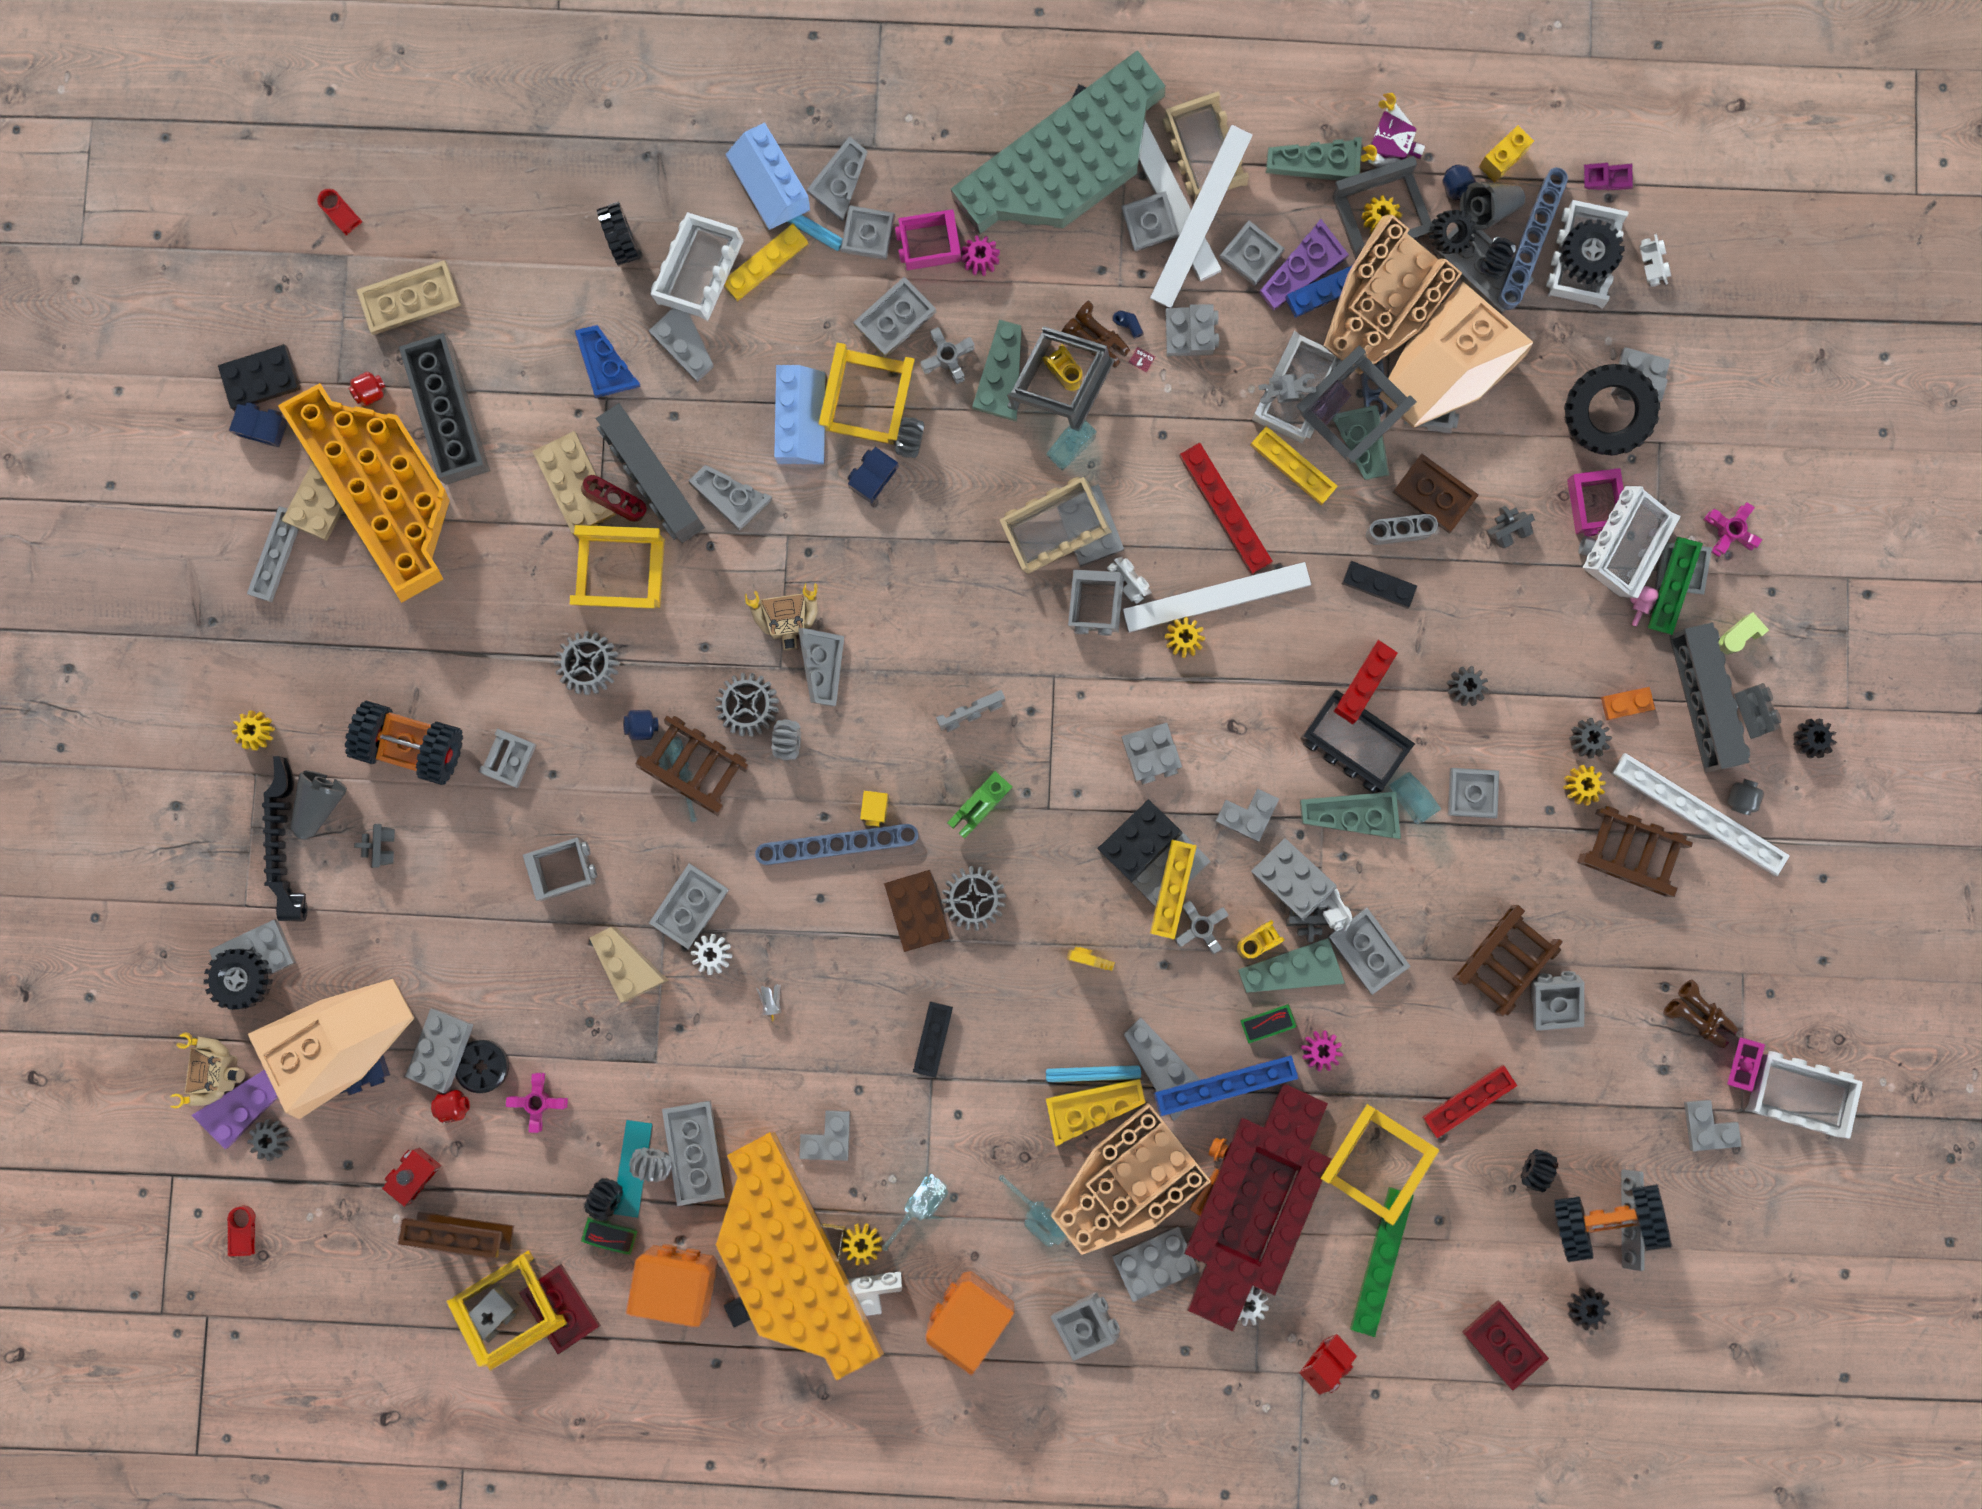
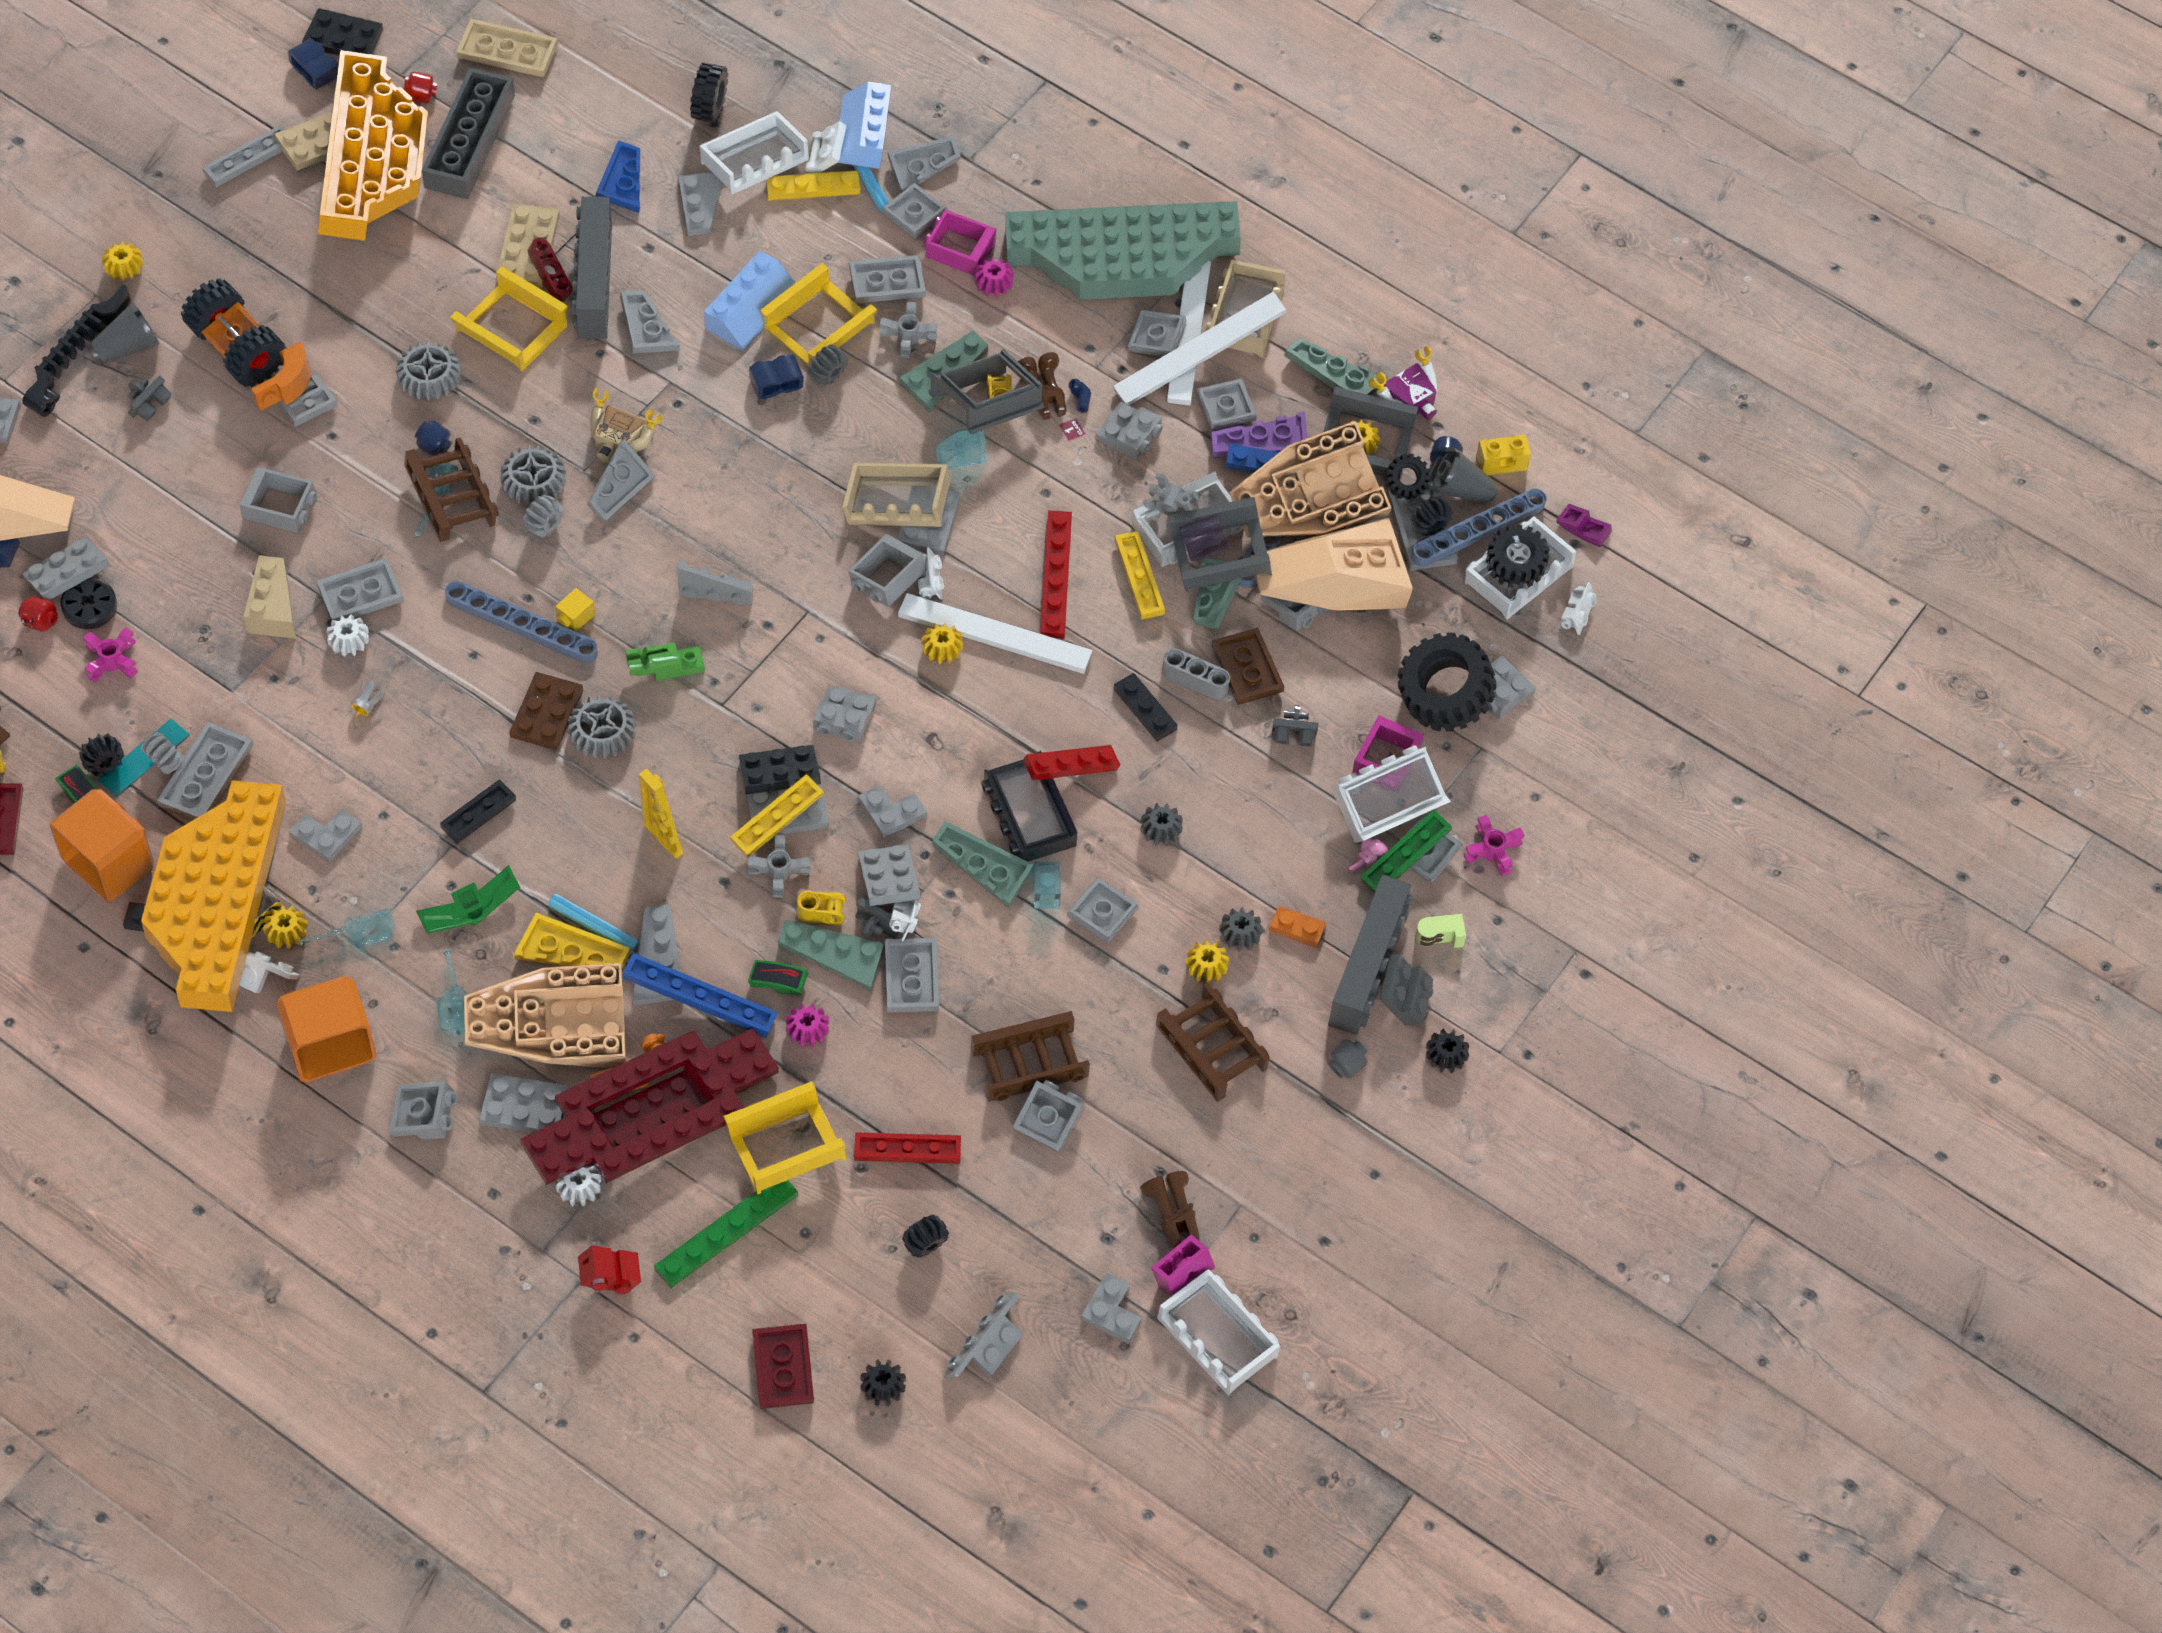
camera: 25 degrees right, 25 degrees down
black plate [1554,1184,1672,1262] -> none
white tile [1611,753,1790,876] -> none
none -> orange arch [251,342,311,411]
none -> green plate [416,865,521,934]
none -> white plate [805,121,846,174]

